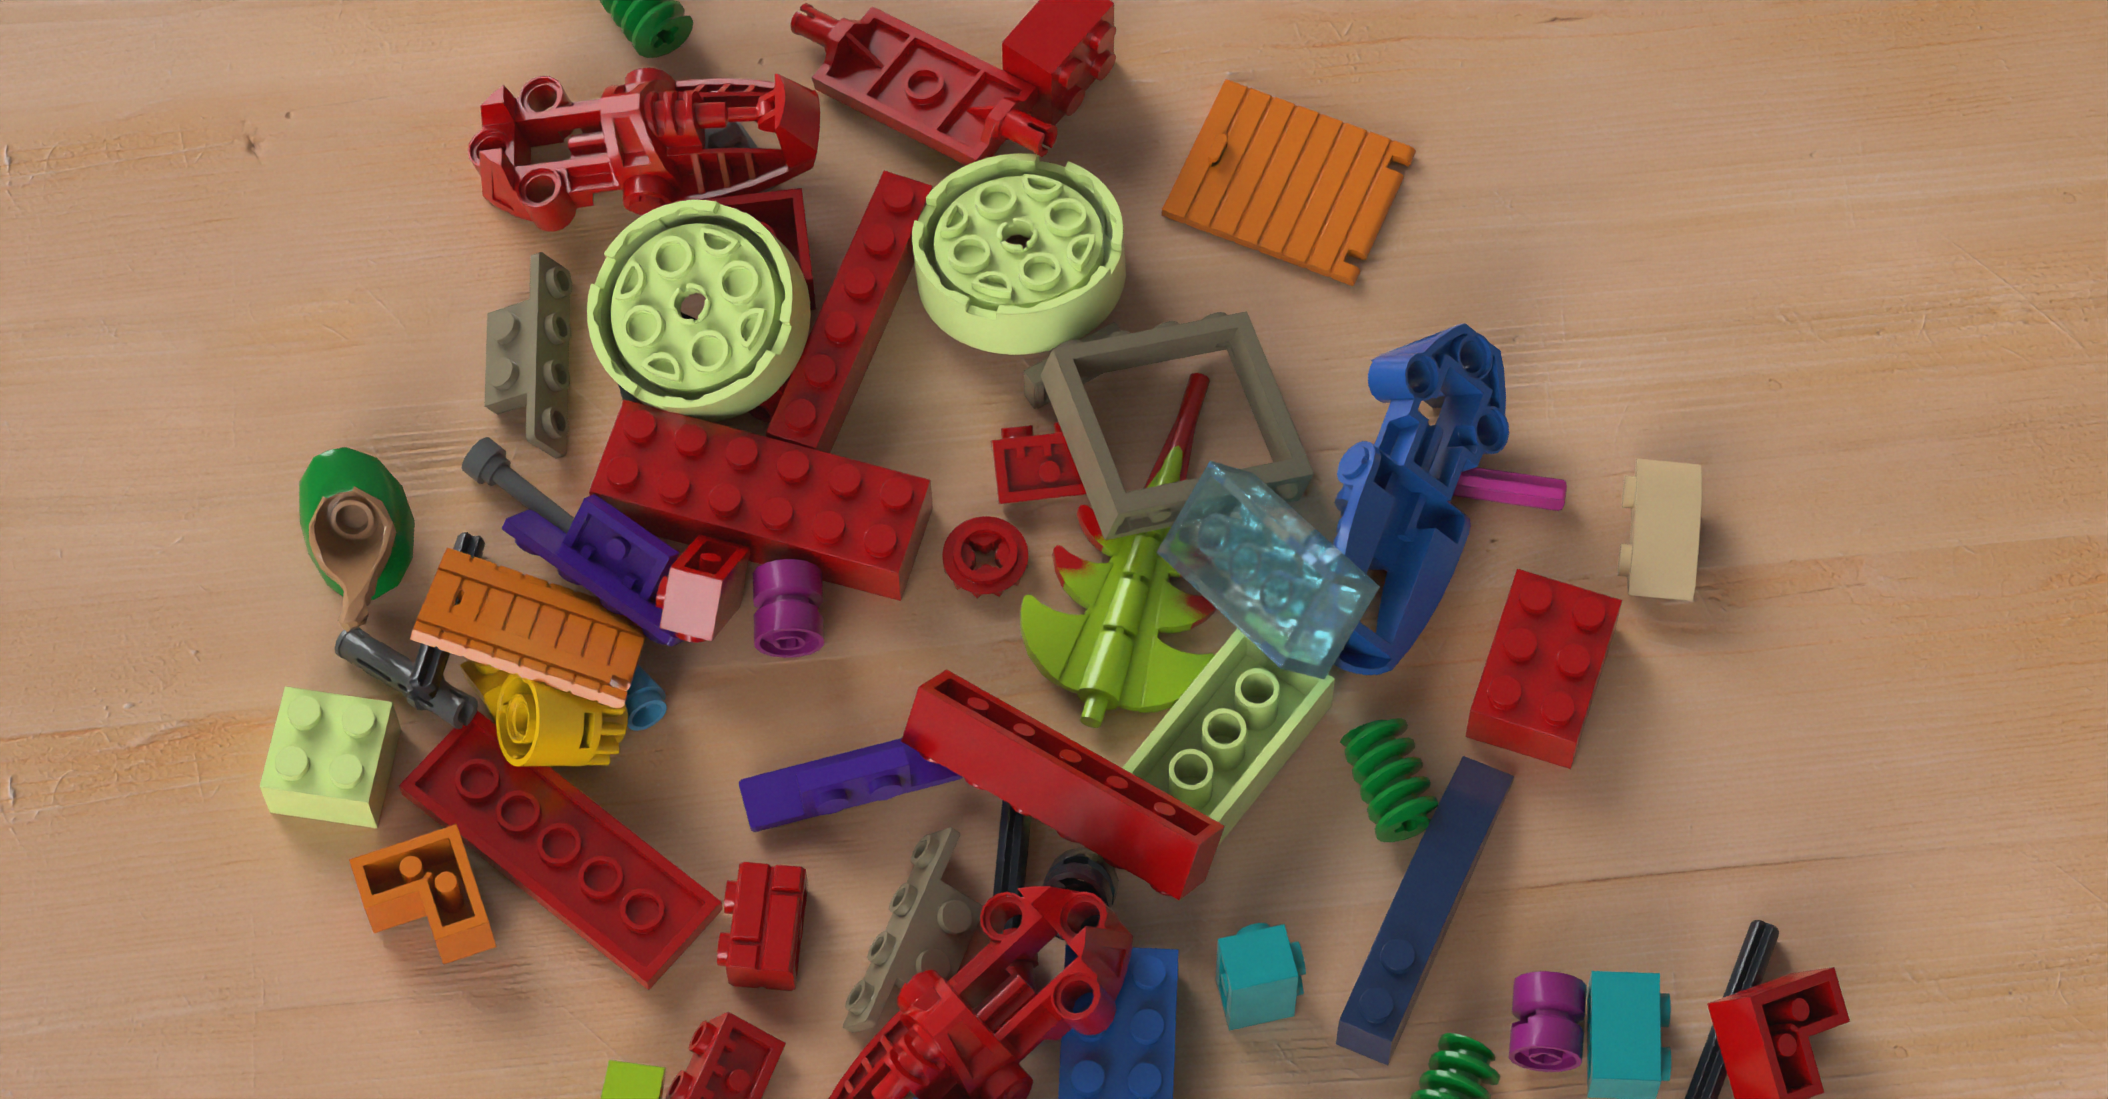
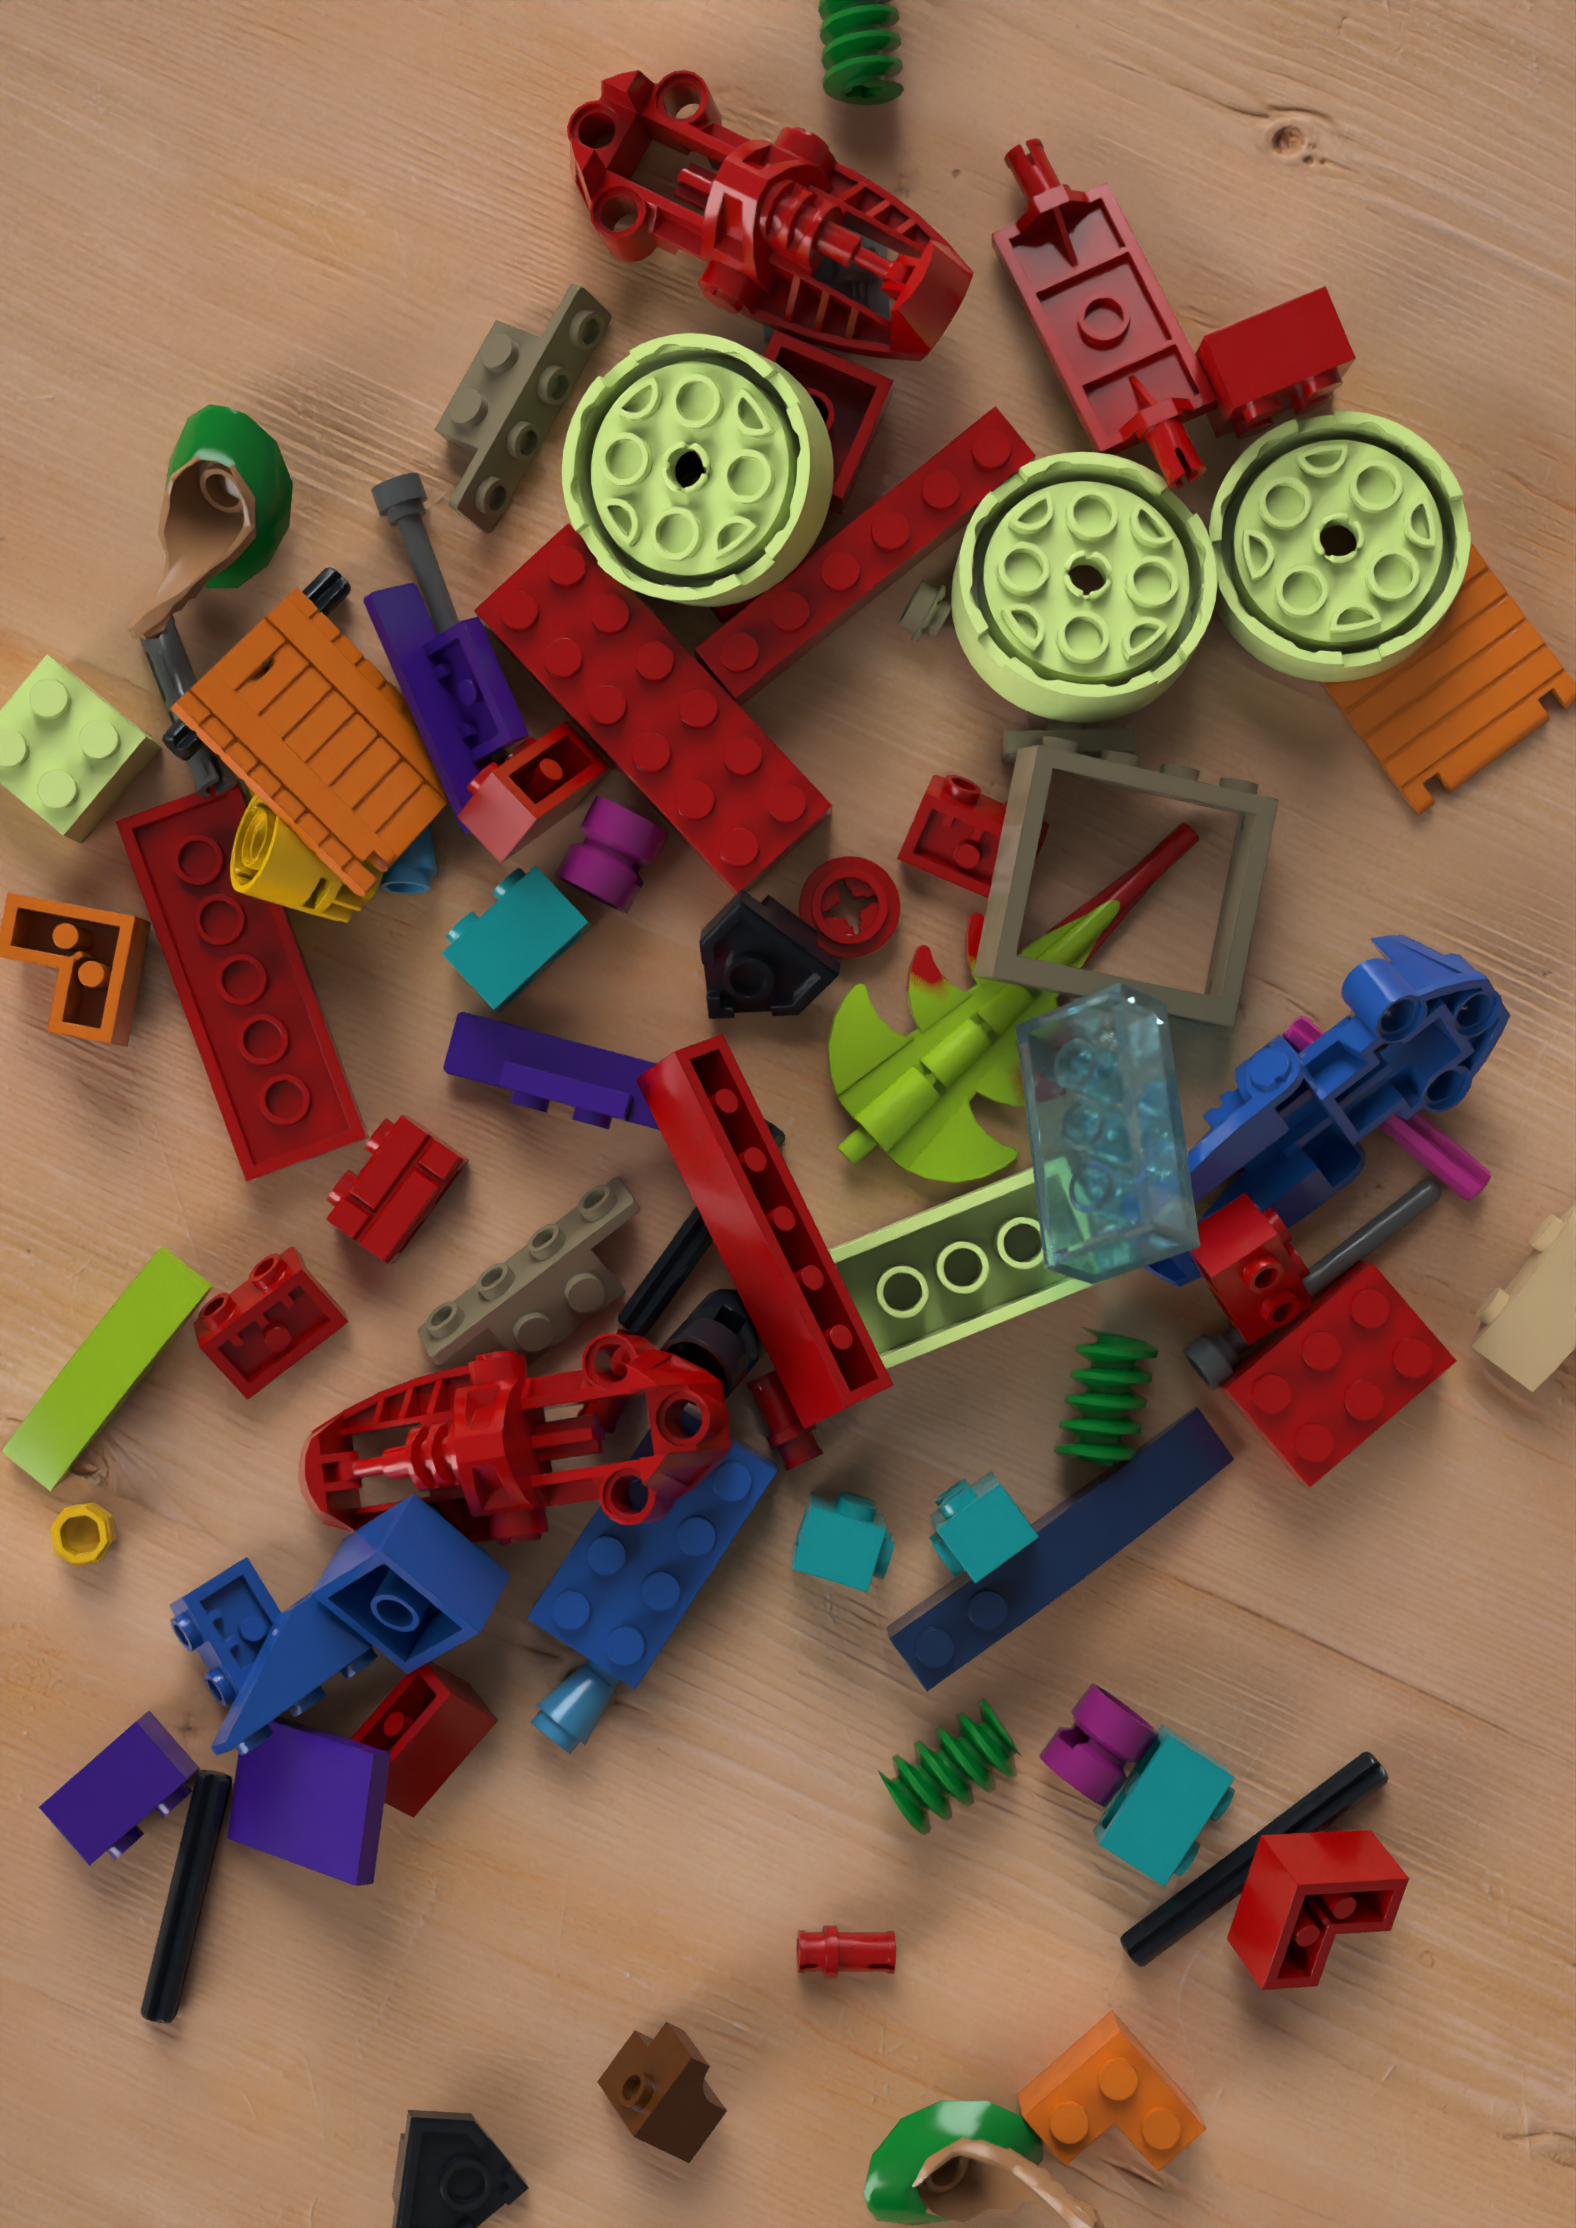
camera: 30 degrees right, 25 degrees up
none -> teal brick [441,865,592,1013]
none -> black plate [699,889,841,1019]
none -> red pin [746,1370,824,1471]
none -> dark tan plate [898,580,951,642]
none -> teal brick [929,1471,1039,1584]
none -> red brick [1180,1192,1313,1346]
none -> dark grey piece [1182,1180,1441,1390]
none -> yellowish green brick [1208,411,1471,682]

